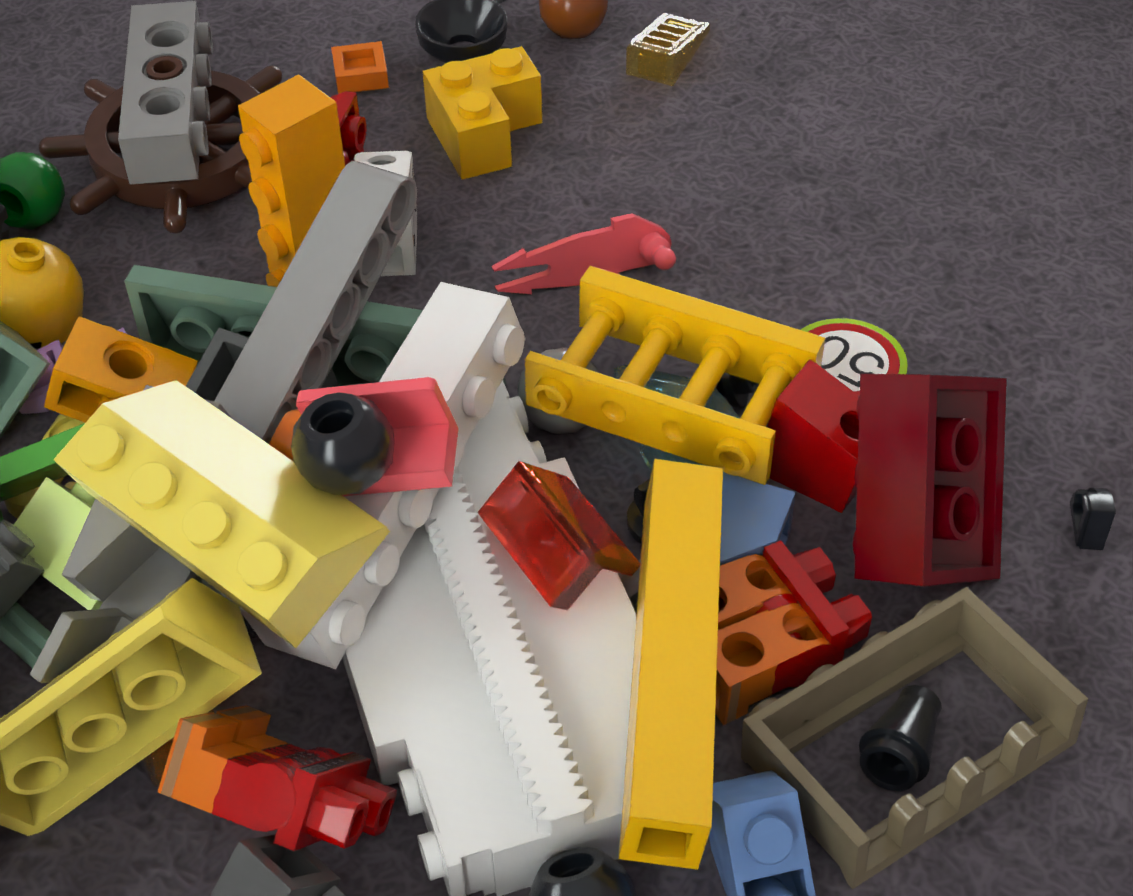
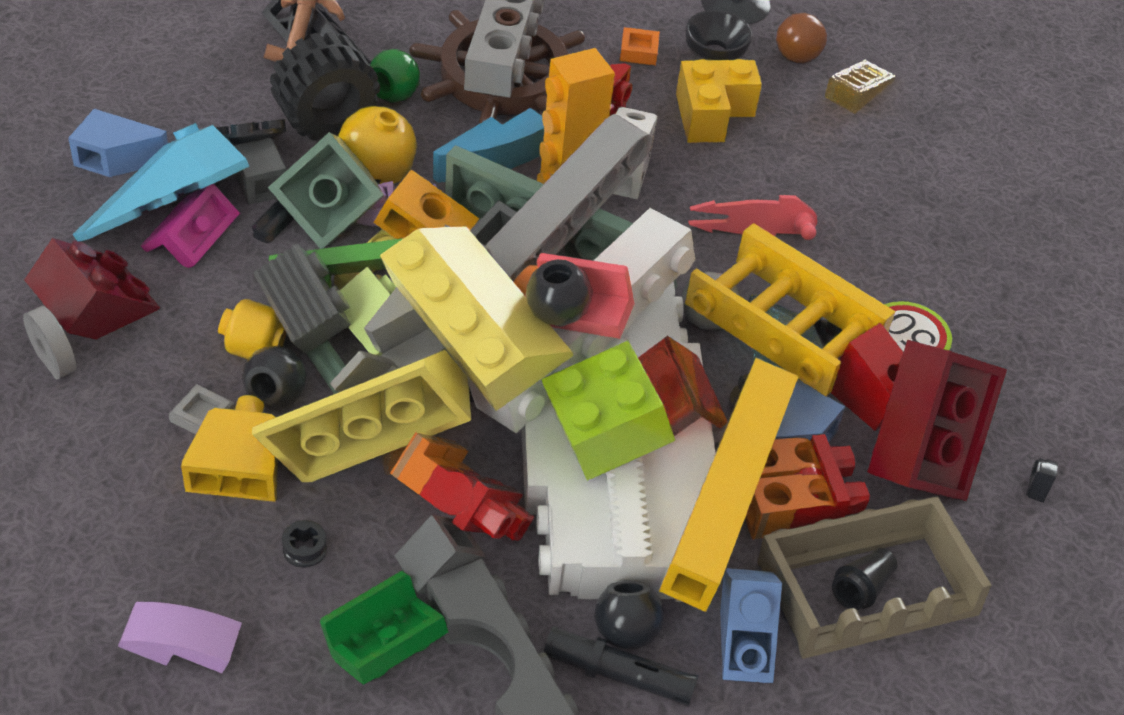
camera: 10 degrees right, 0 degrees up
none -> dark azure slope [433,108,544,183]
none -> lime brick [541,340,676,481]

